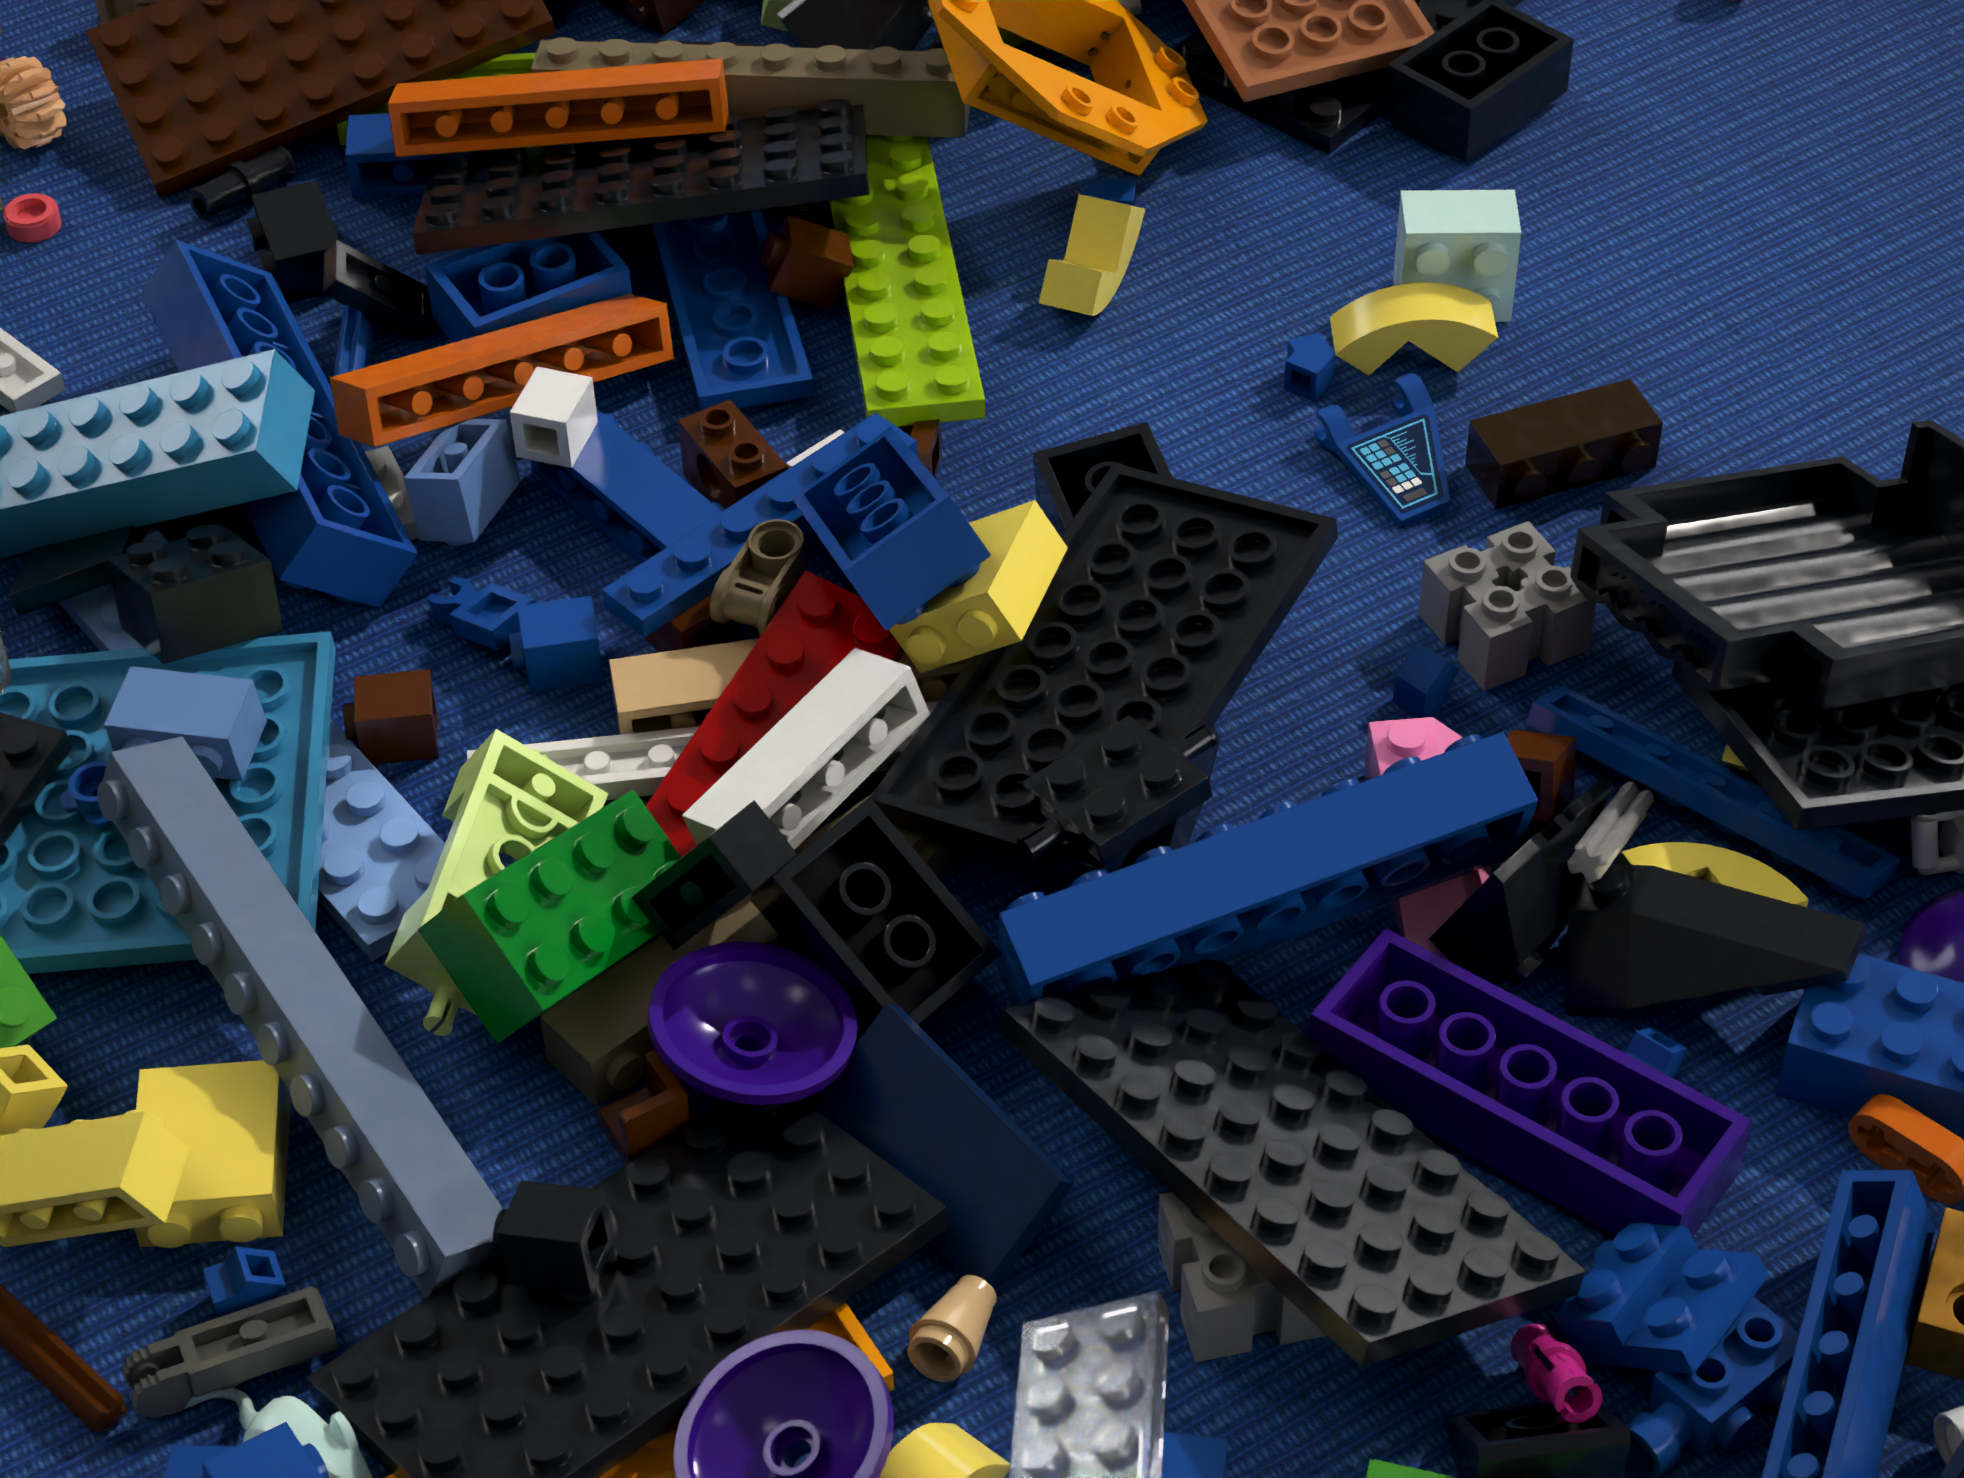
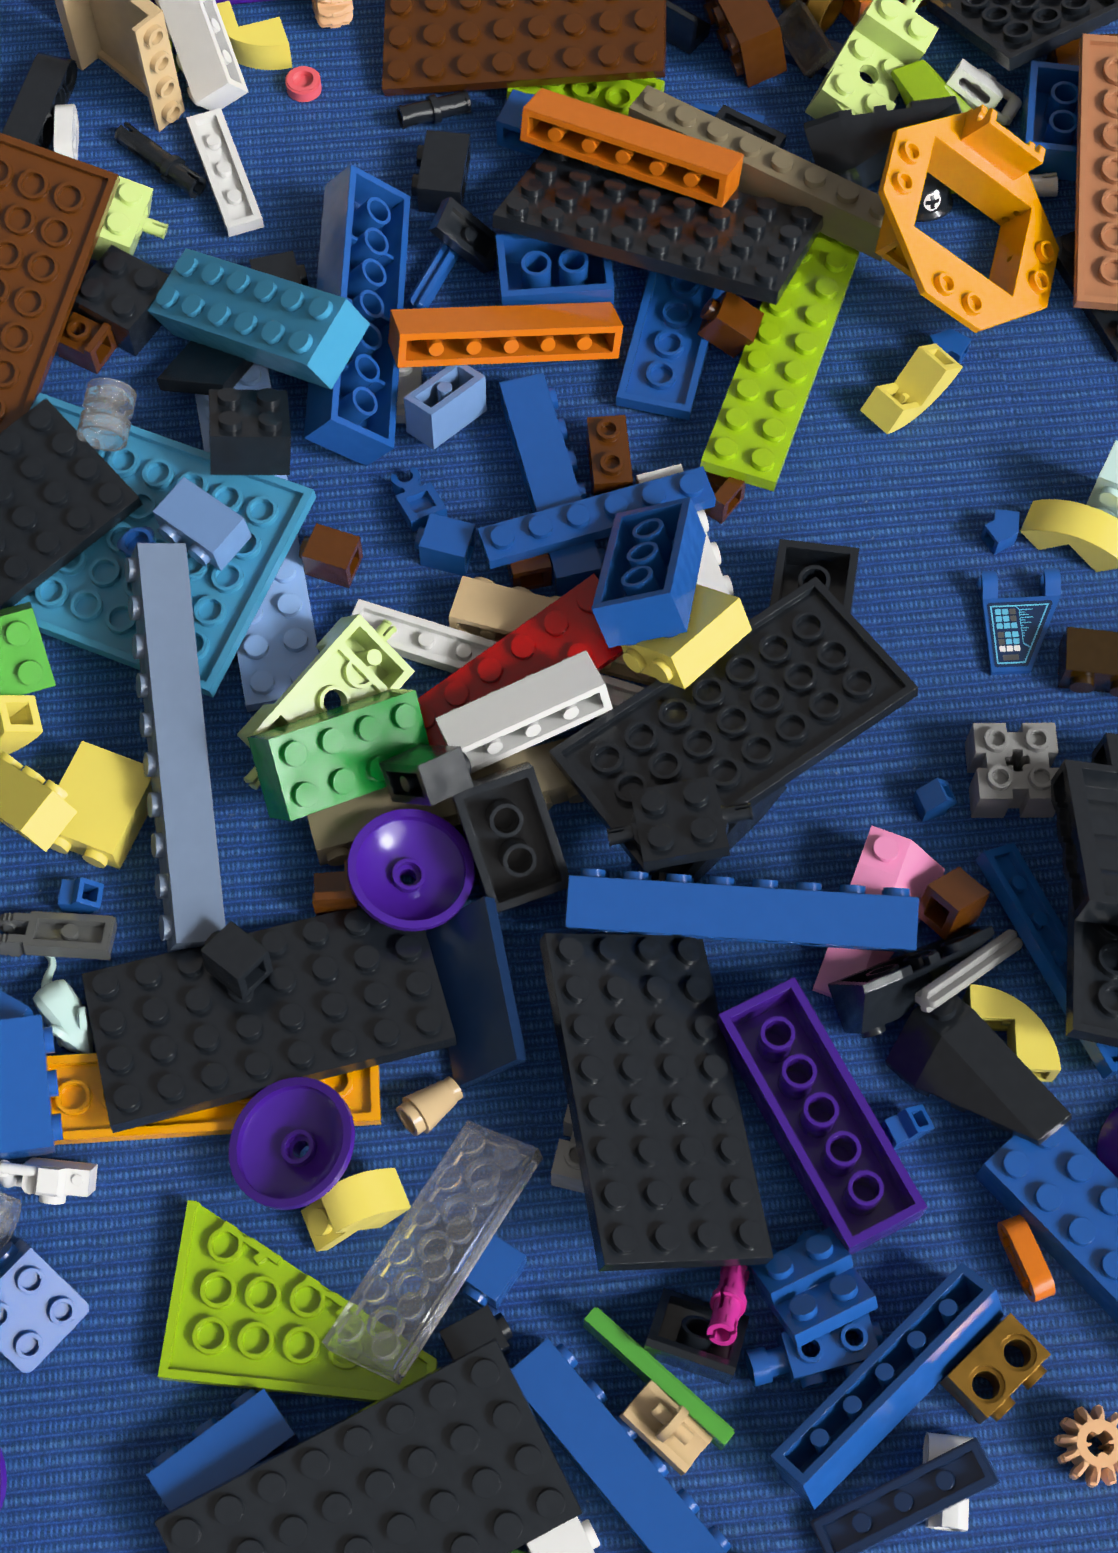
camera: 25 degrees right, 20 degrees up
white brick [510,367,598,468] -> none
dark tan piece [710,519,807,635] -> none

